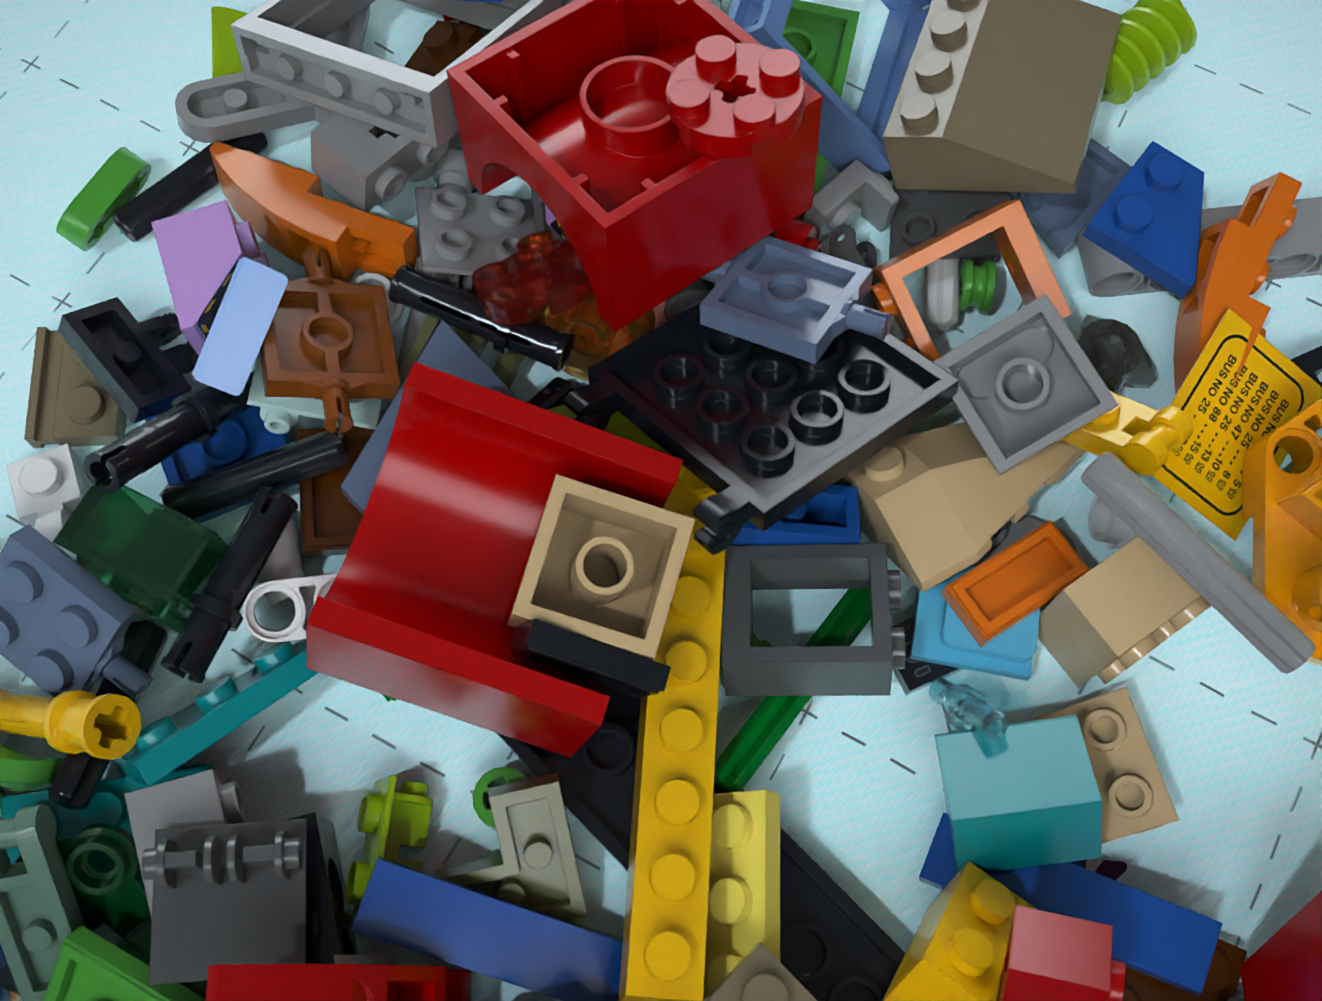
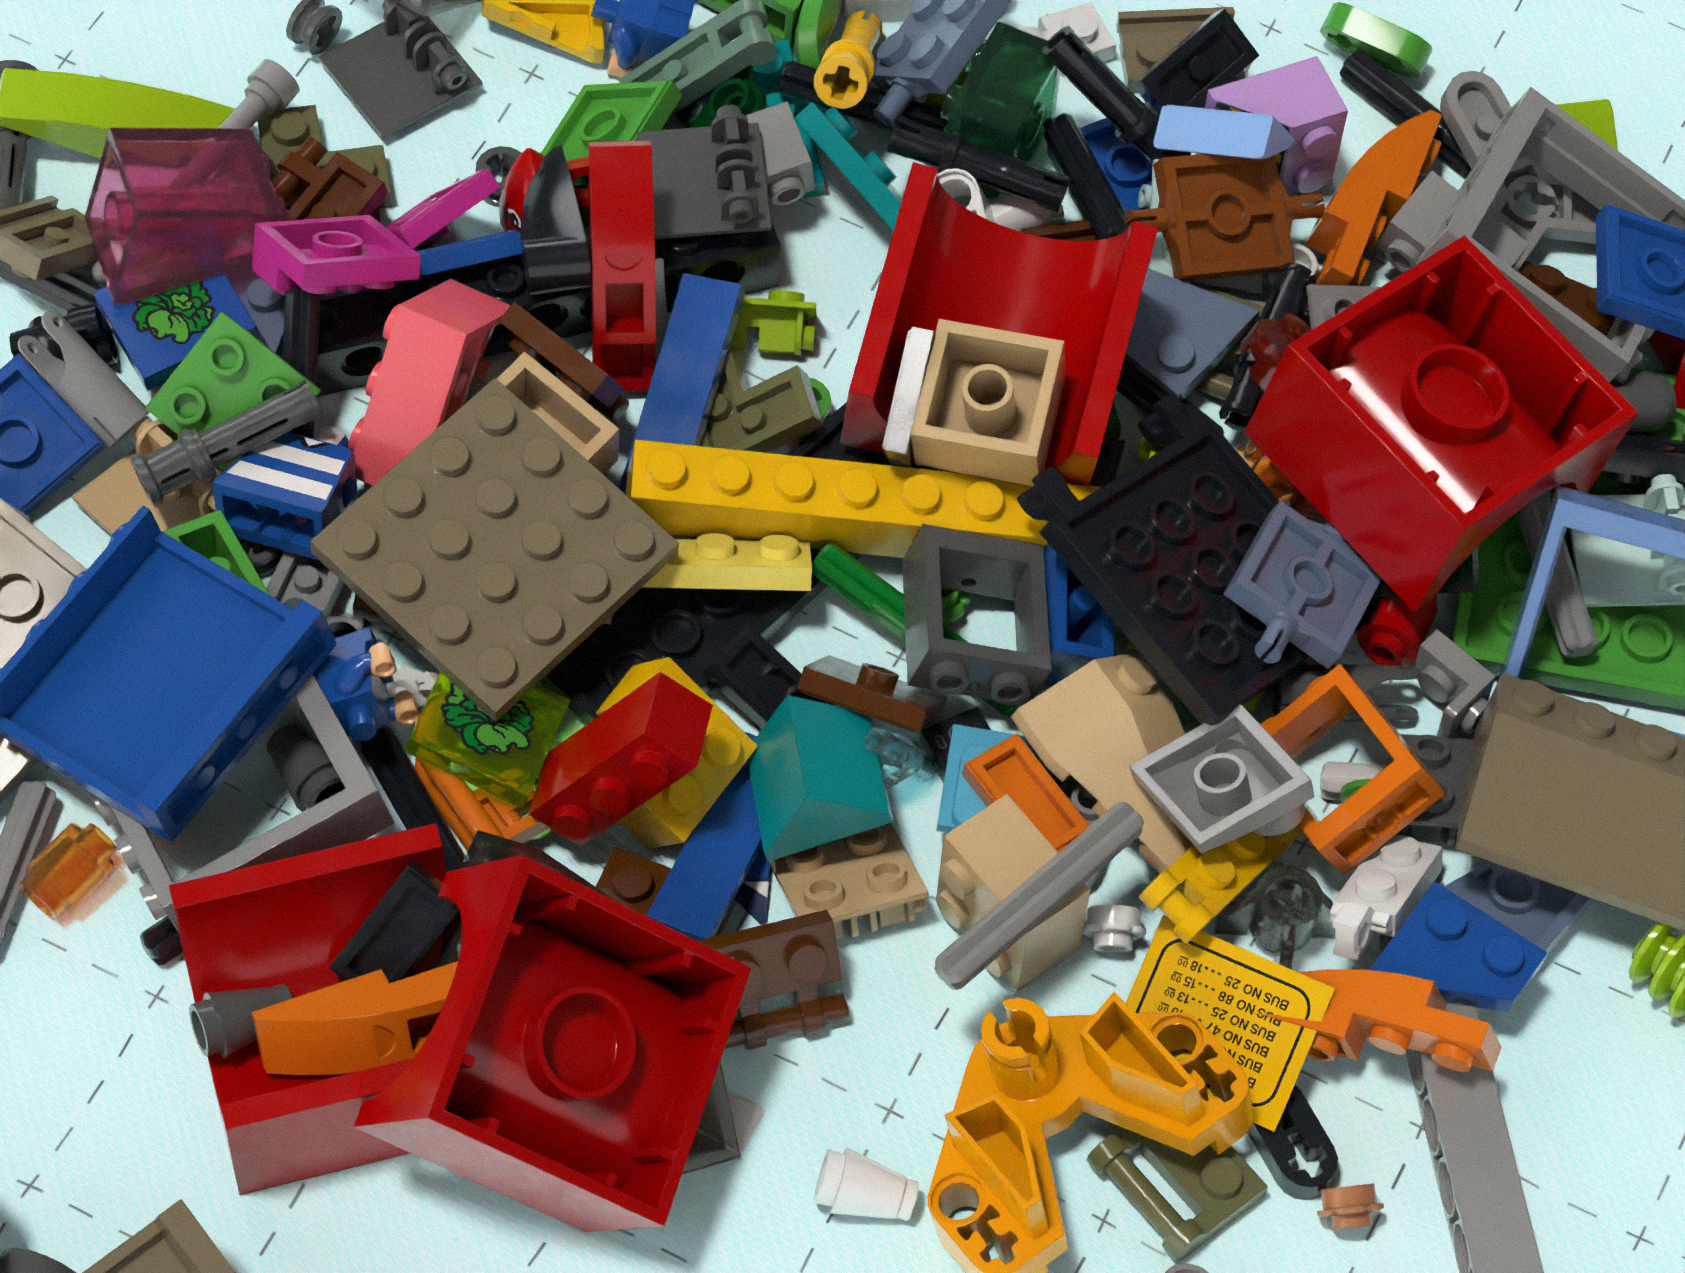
camera: 85 degrees right, 10 degrees down
plate [666,35,805,159] -> none
none -> reddish brown plate [698,910,849,1051]
none -> black plate [702,623,836,729]
none -> reddish brown plate [797,655,948,733]
none -> white hinge [1330,835,1443,960]

